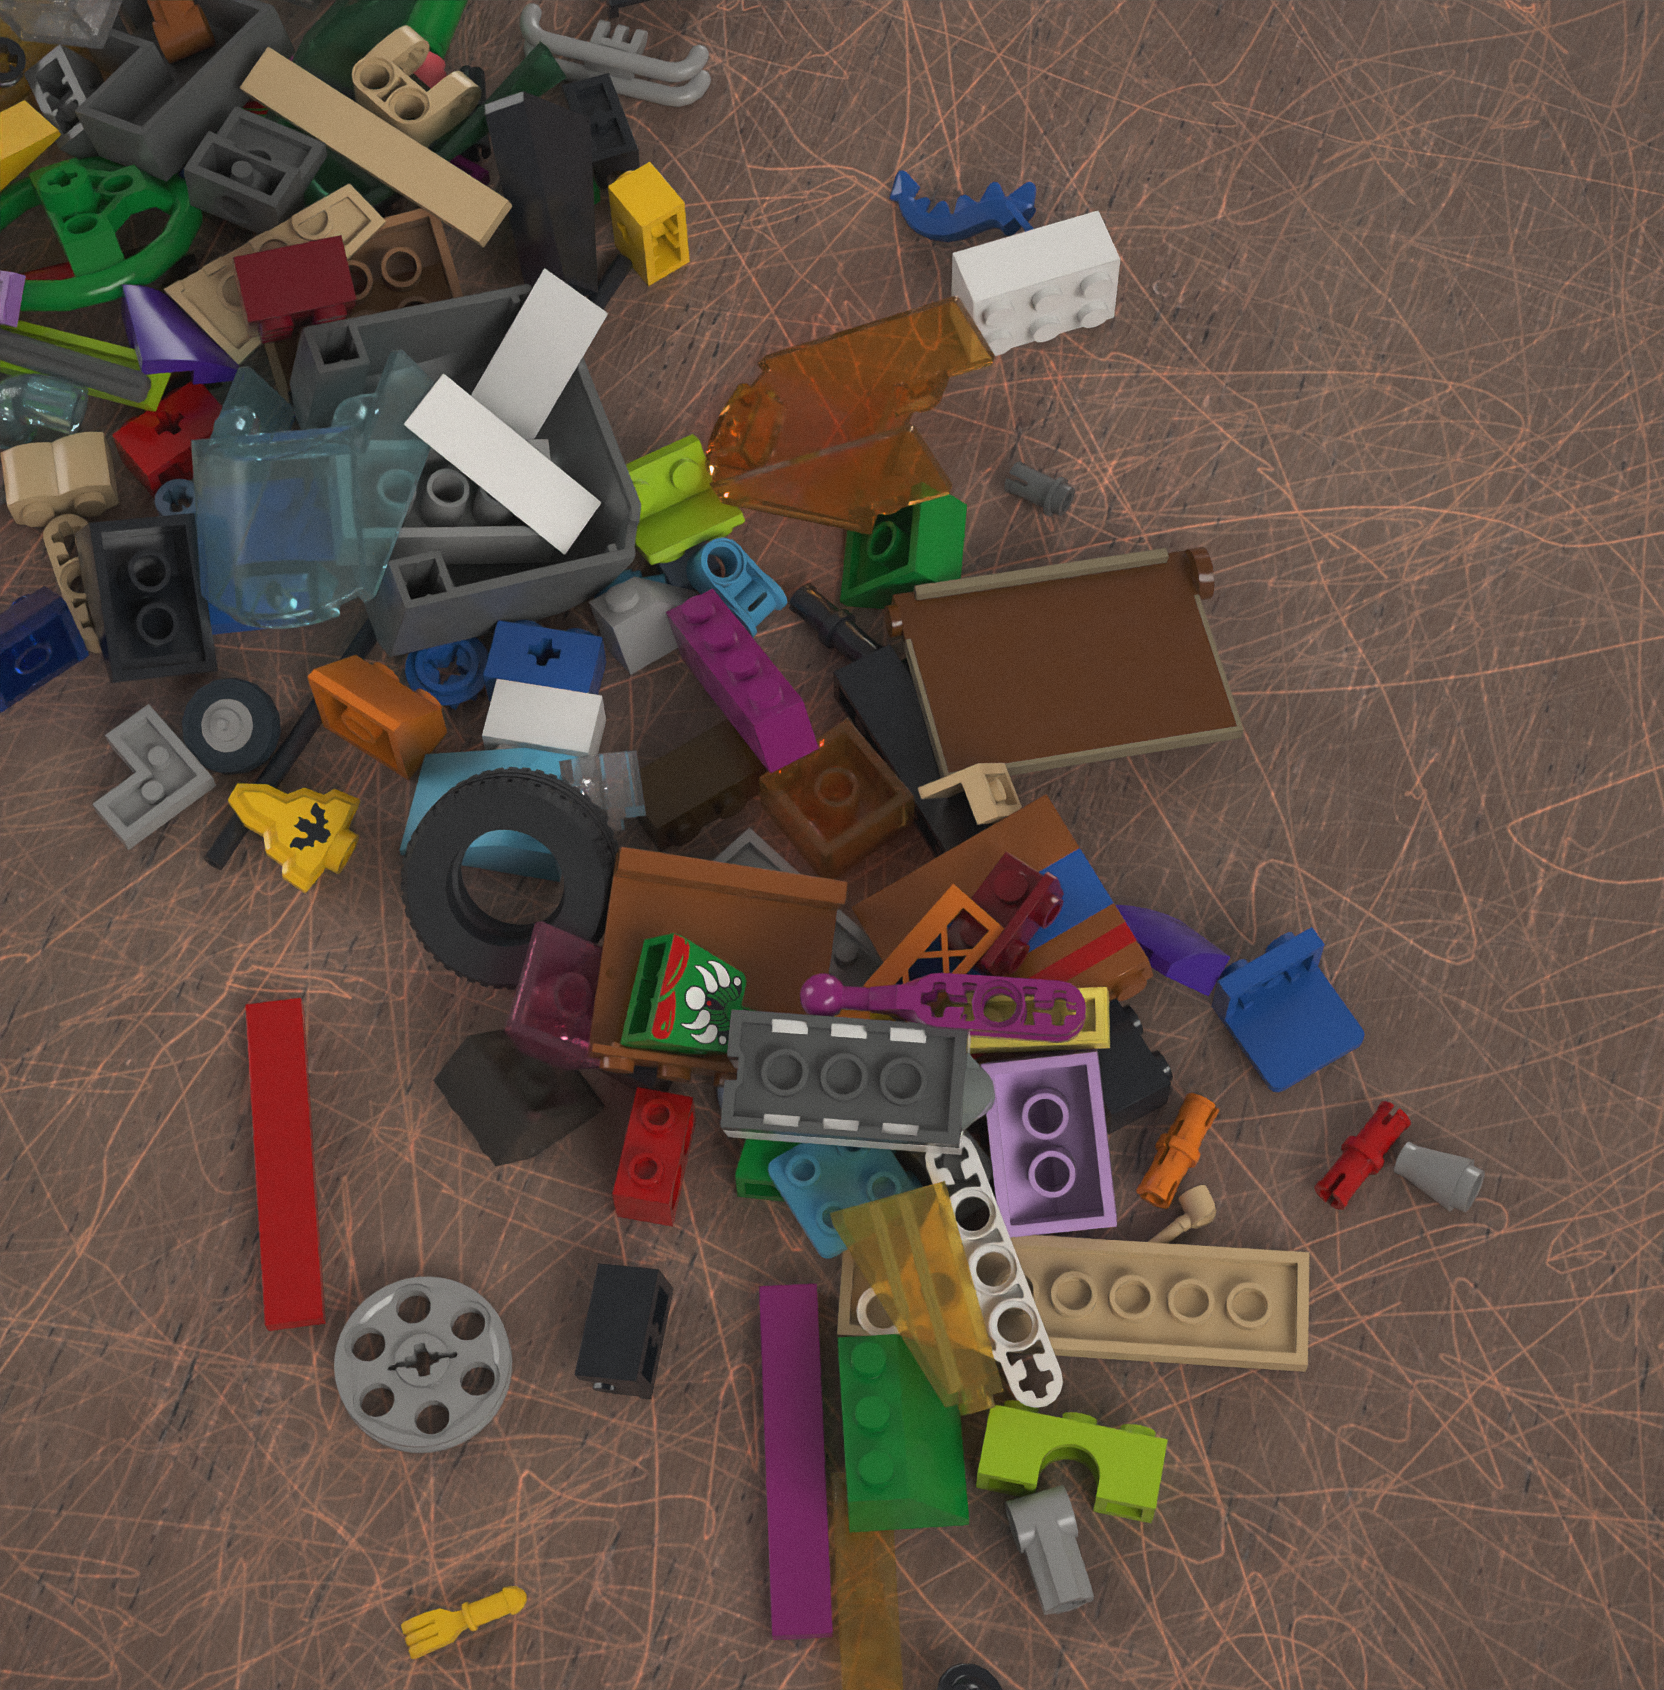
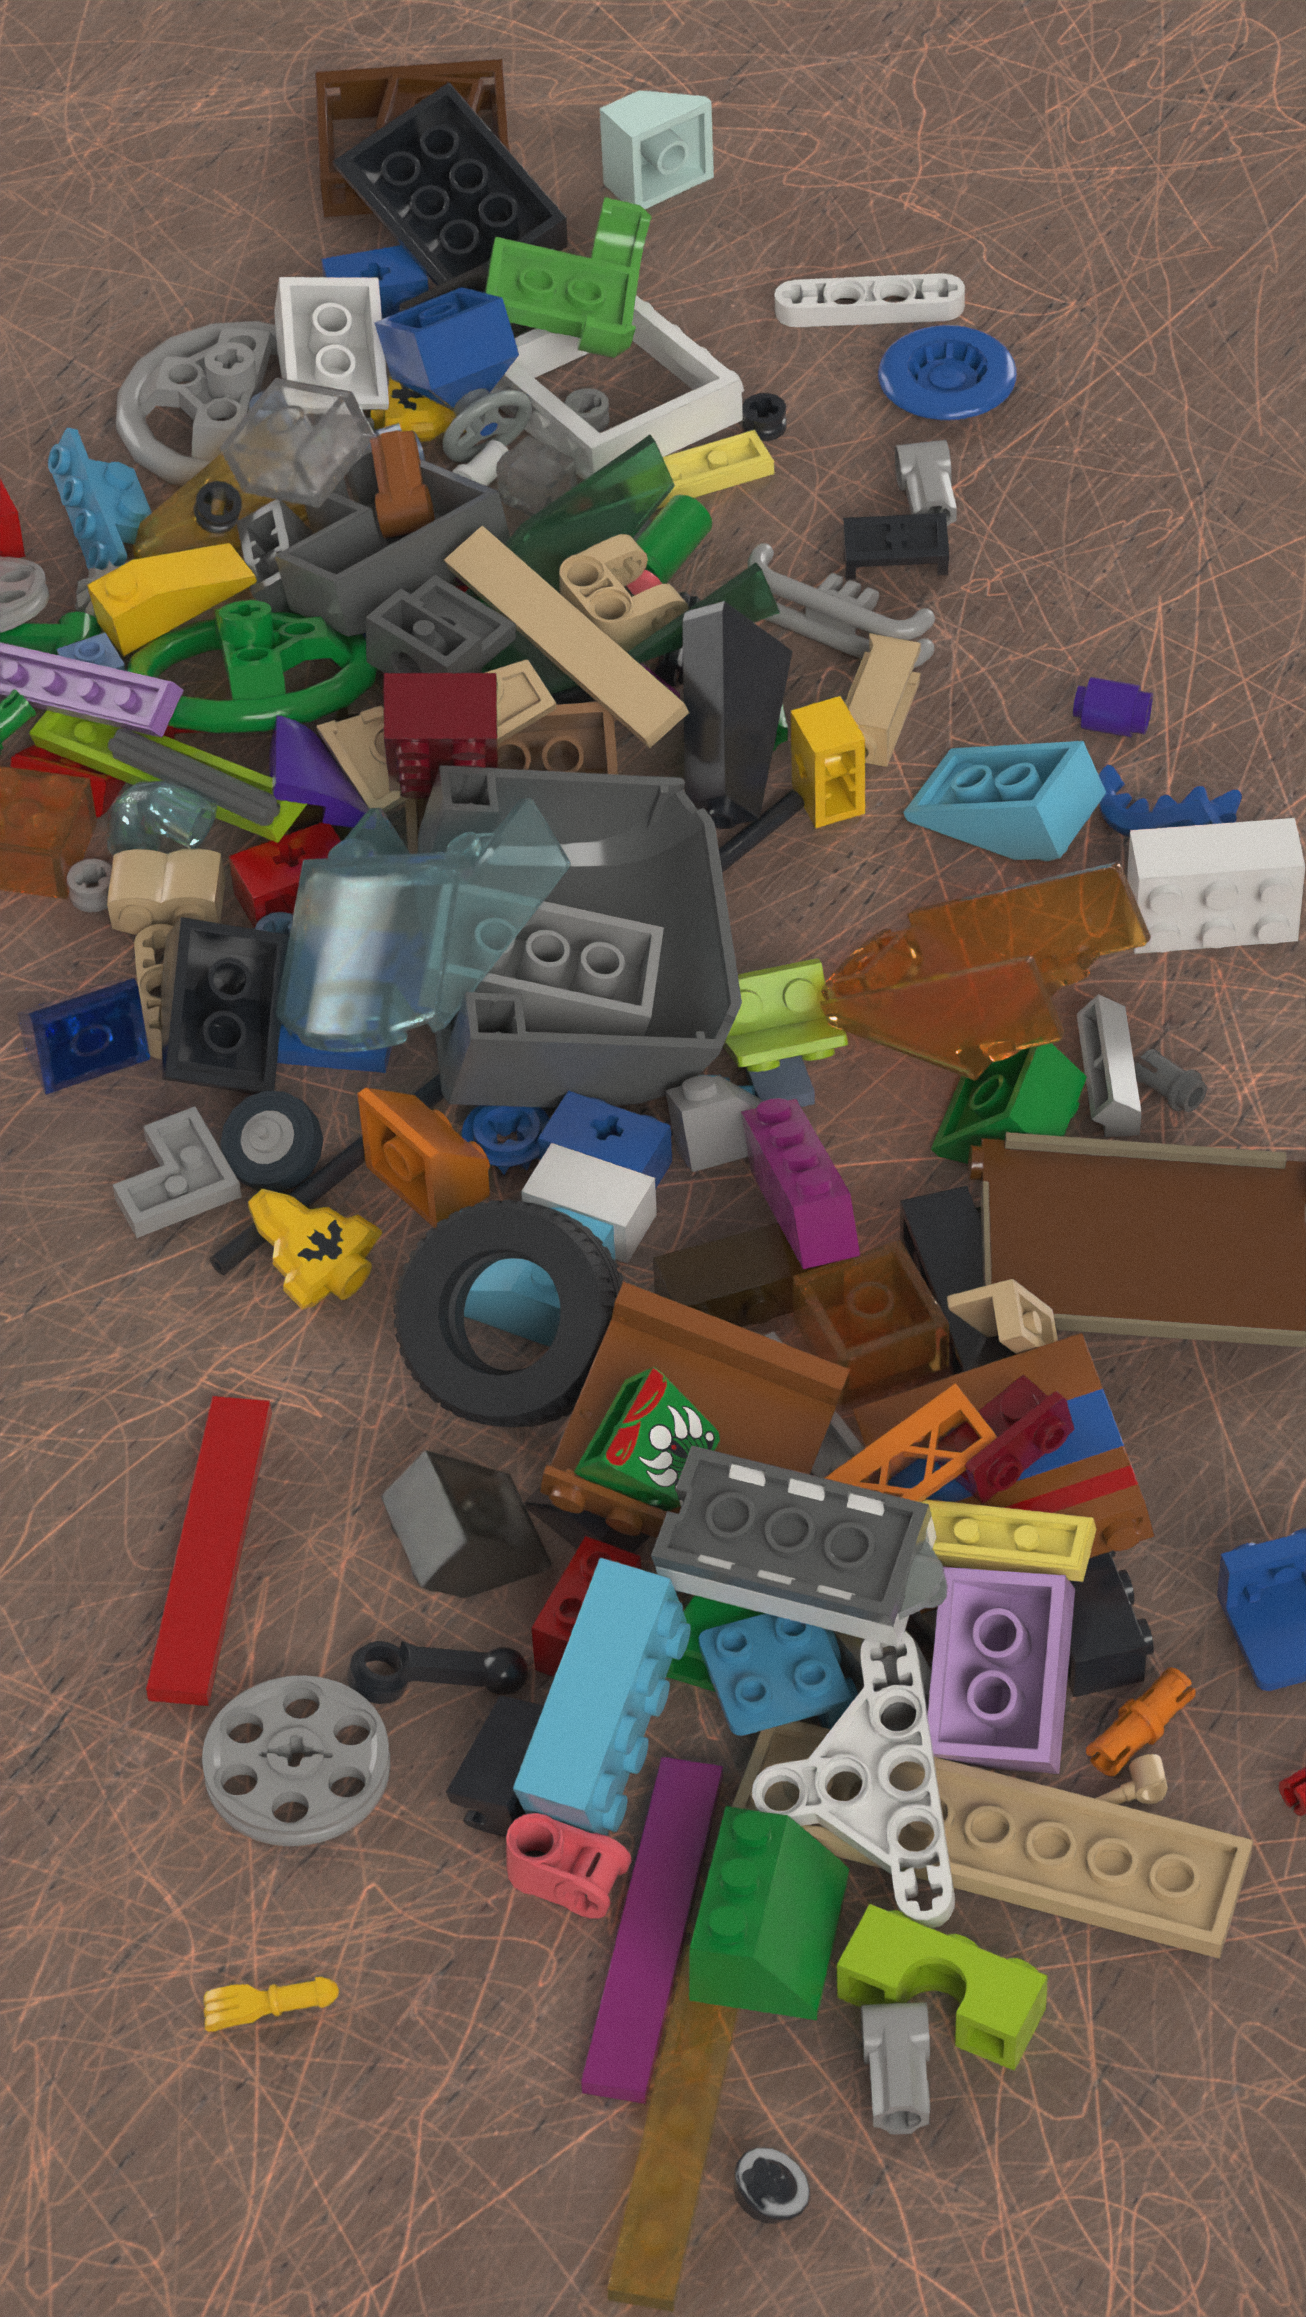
camera: 15 degrees right, 15 degrees down
white sticker [403,373,602,555] -> none
white sticker [471,268,608,439] -> none
clear pink slope [505,921,602,1070] -> none
clear brick [559,750,646,832] -> none
black hinge [561,73,640,189] -> none
dark azure piece [686,537,788,638] -> none
black pin [789,583,884,662] -> none
magenta piece [800,973,1086,1043] -> none
clear yellow slope [830,1181,1004,1416] -> none
dark purple slope [1115,905,1230,997] -> none
none -> black piece [347,1641,528,1704]
none -> coral piece [506,1813,632,1919]
none -> medium azure brick [513,1558,690,1836]
none -> tan window [845,633,921,767]
none -> medium azure slope [903,741,1106,861]
none -> dark purple brick [1073,677,1153,738]
none -> light grey piece [1076,994,1141,1137]

